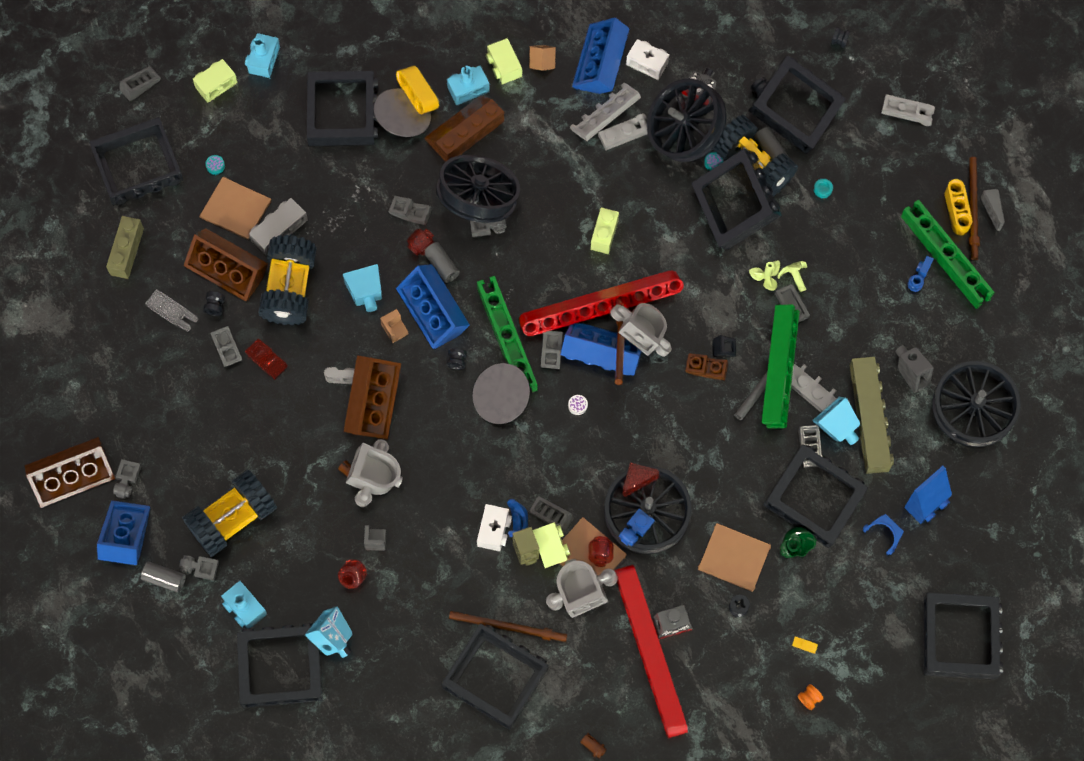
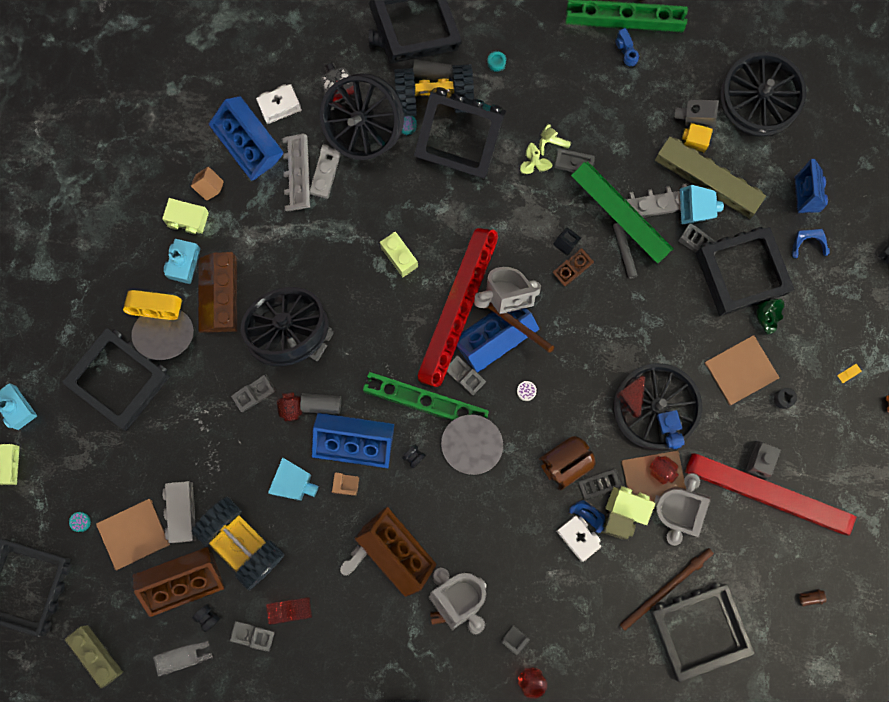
camera: 50 degrees left, 10 degrees up
none -> reddish brown cylinder [539,436,596,491]
none -> yellow brick [682,123,713,152]

